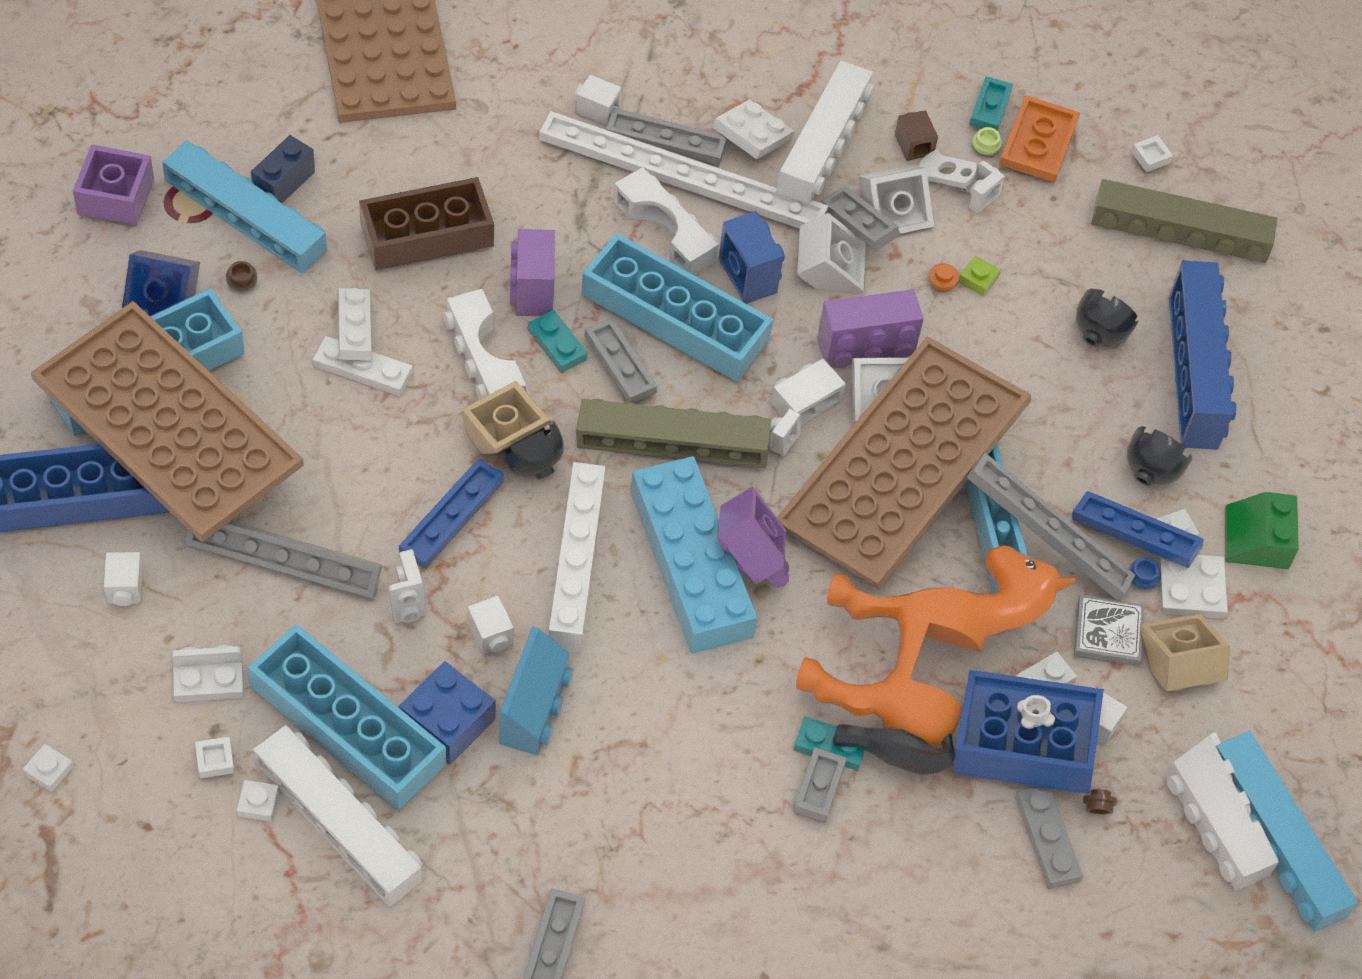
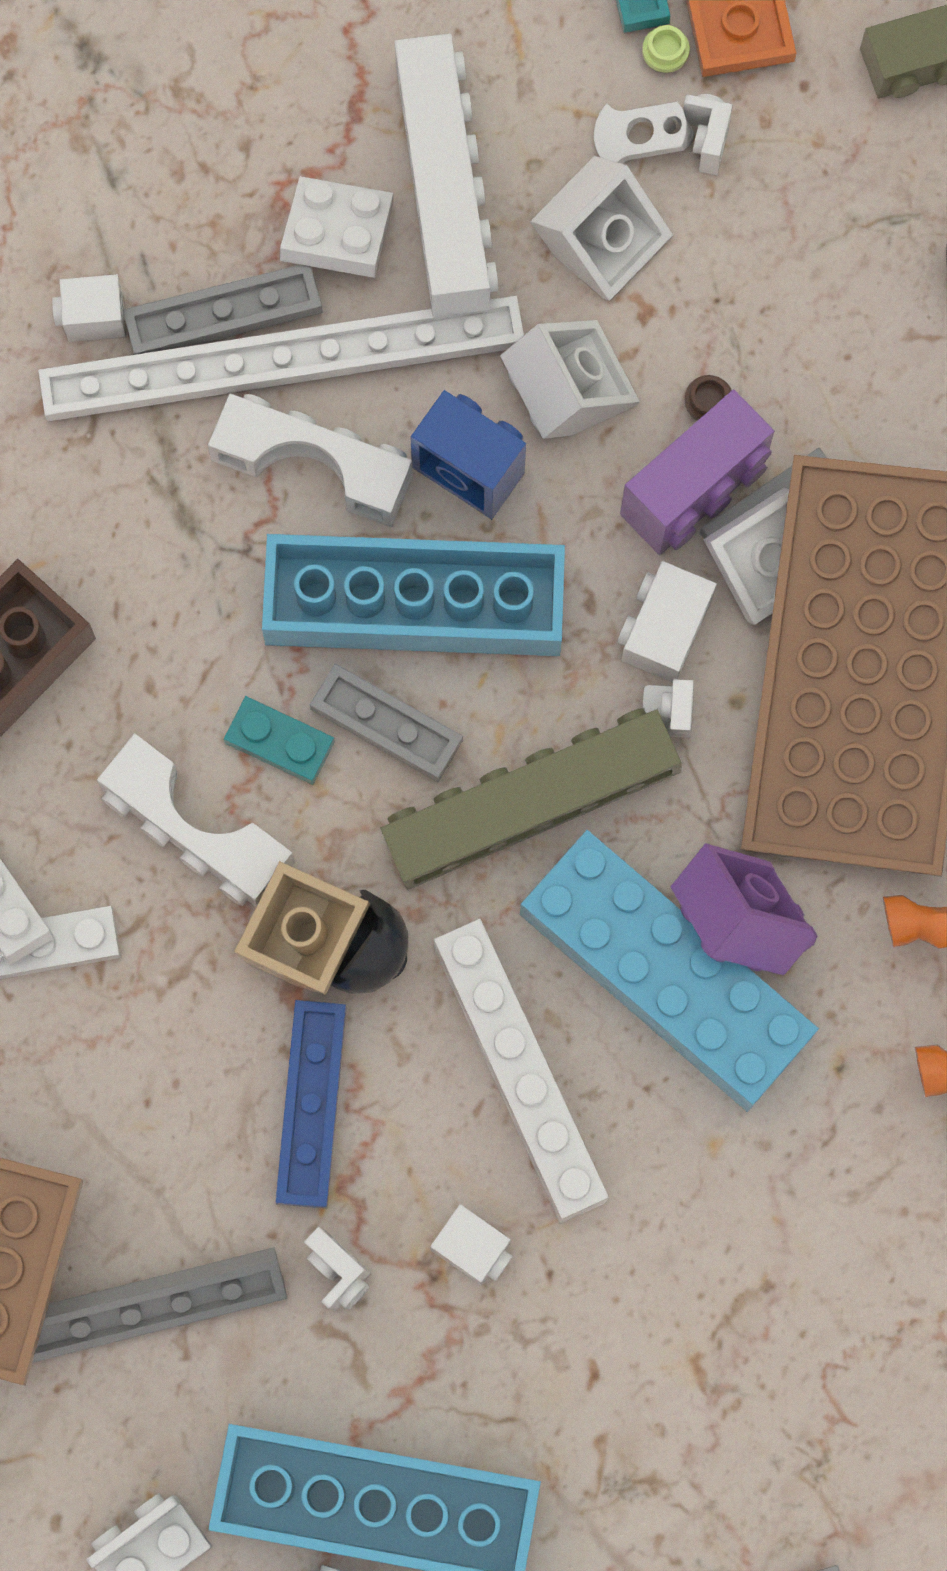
camera: 25 degrees left, 20 degrees up
blue brick [399,661,496,765] -> none
dark azure slope [499,626,574,756] -> none
medium lavender brick [510,229,555,316] -> none
light grey plate [821,185,900,251] -> none
reddish brown brick [895,110,938,161] -> none
orange plate [929,263,959,292] -> none
lime plate [958,255,1001,296] -> none

